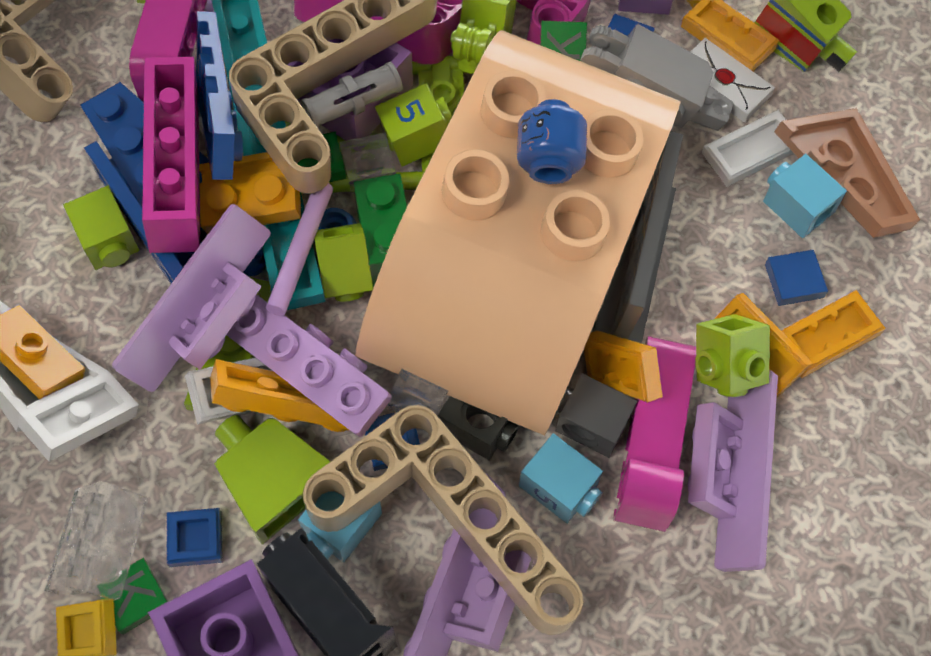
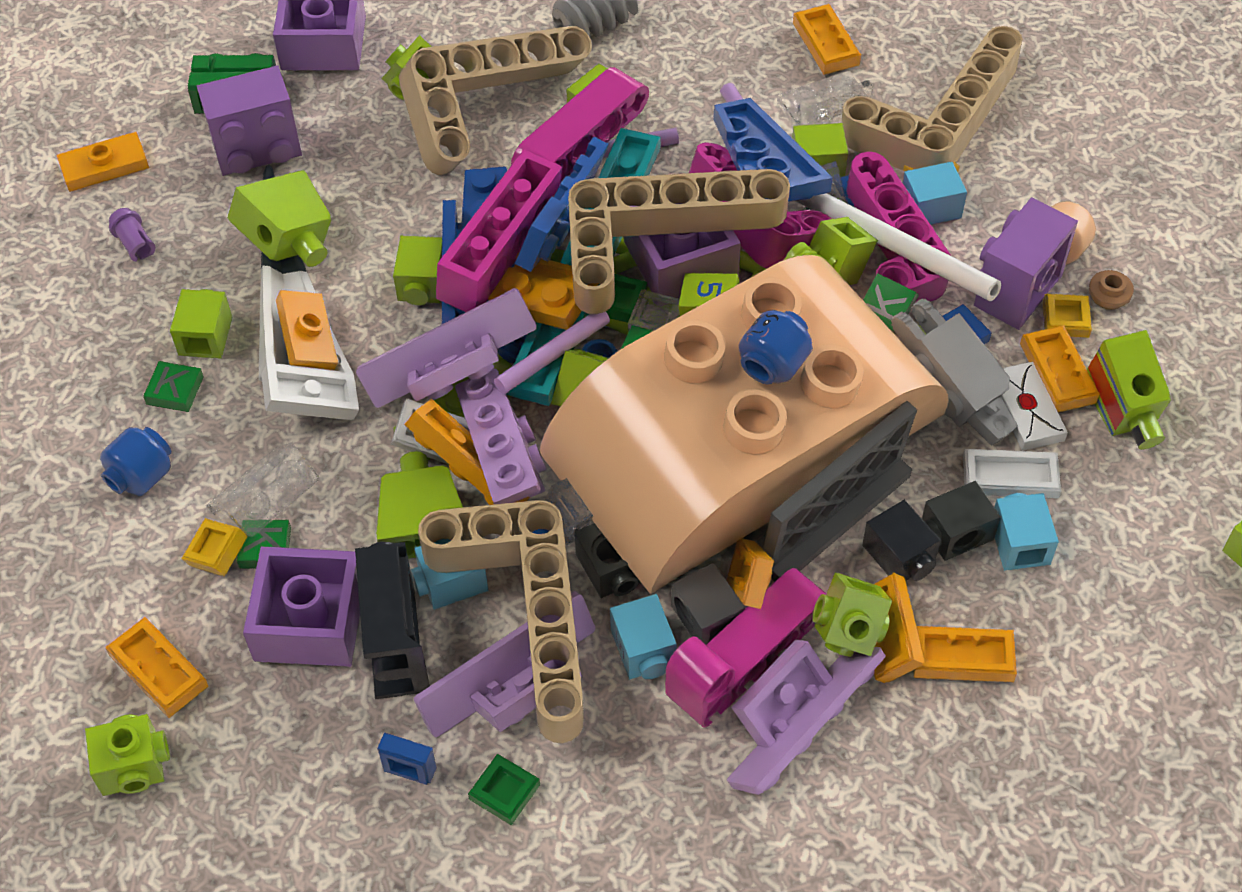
camera: 35 degrees right, 10 degrees down
blue tile [167,508,223,567] -> none
light grey pin [301,62,403,128] -> none
blue tile [765,250,828,306] -> none
nougat wing [774,108,920,238] -> none
none -> black brick [862,499,941,581]
none -> pearl dark grey brick [922,480,1001,561]

